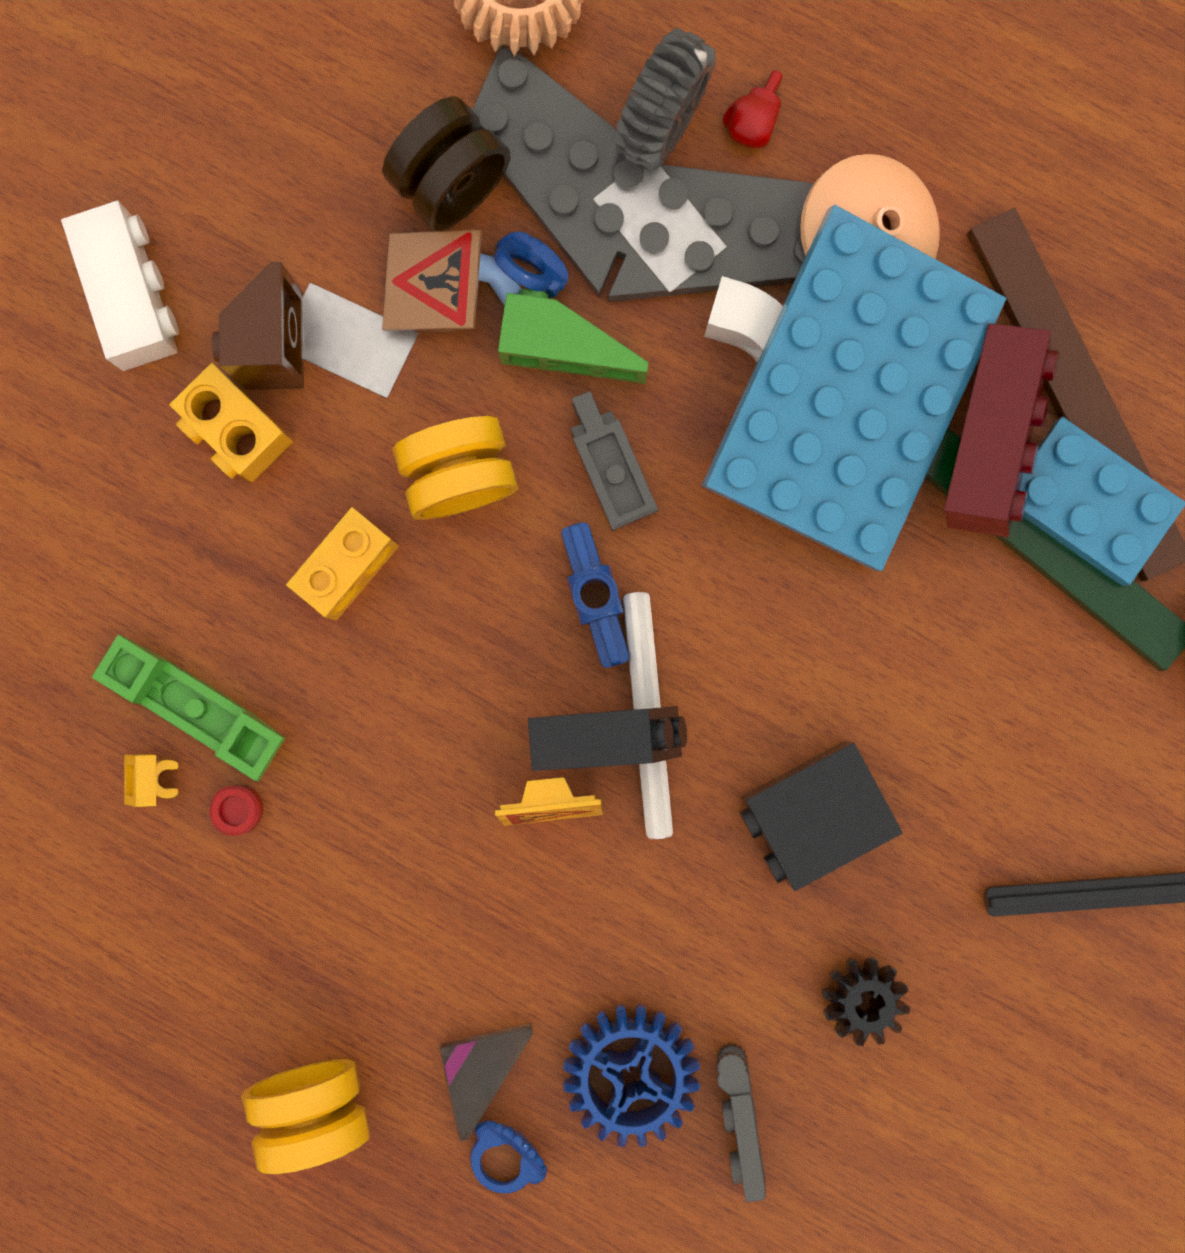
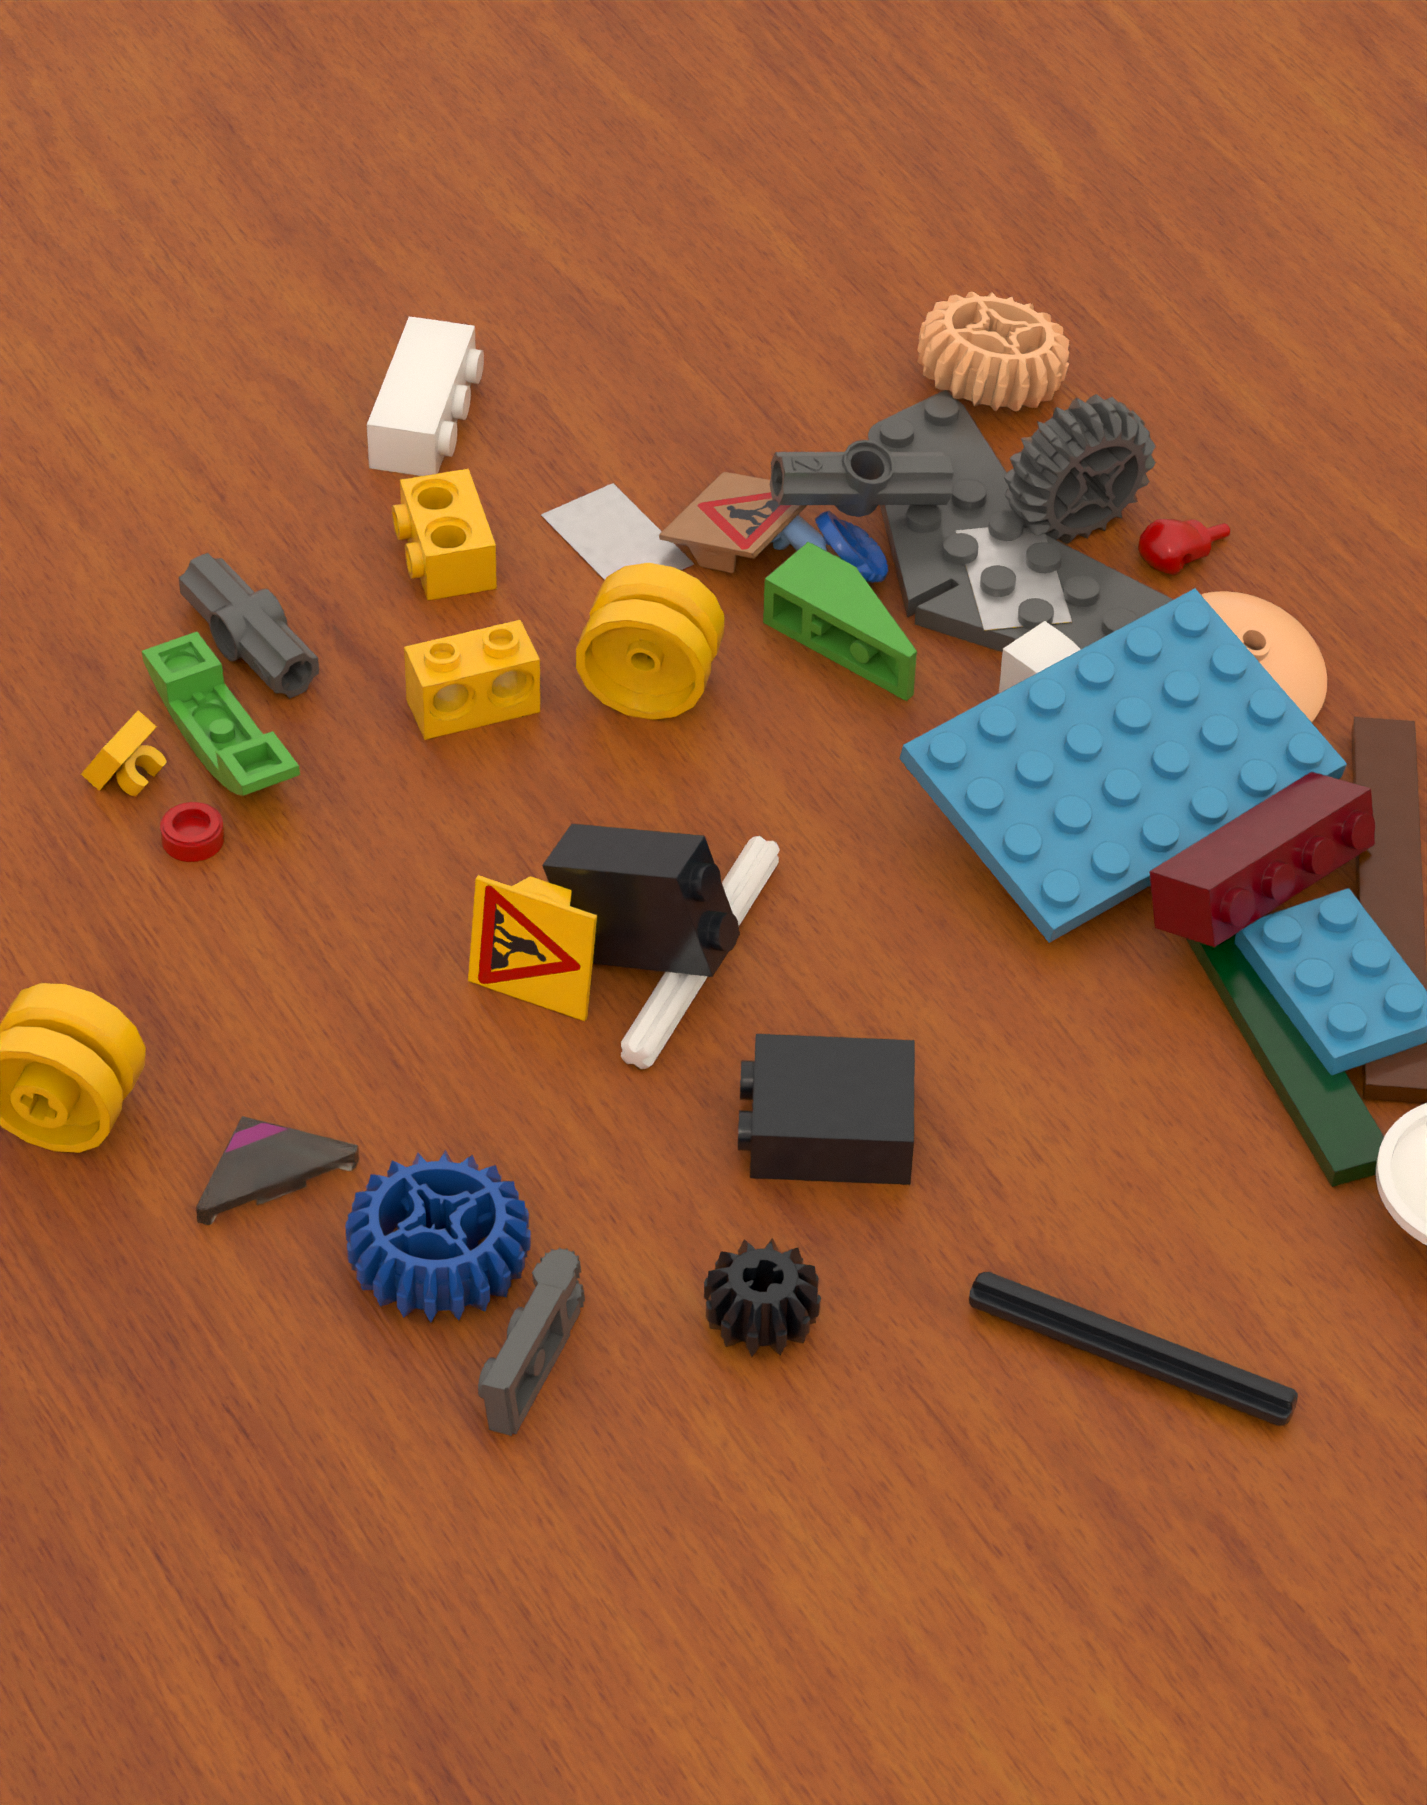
camera: 25 degrees right, 40 degrees down
reddish brown slope [212,262,304,390] -> none
dark brown wheel [382,96,511,231] -> none
blue piece [470,1121,547,1194] -> none
blue axle [561,523,630,668] -> none
dark grey hinge [570,391,658,532] -> none
none -> dark grey piece [179,553,319,699]
none -> dark grey piece [769,440,954,517]

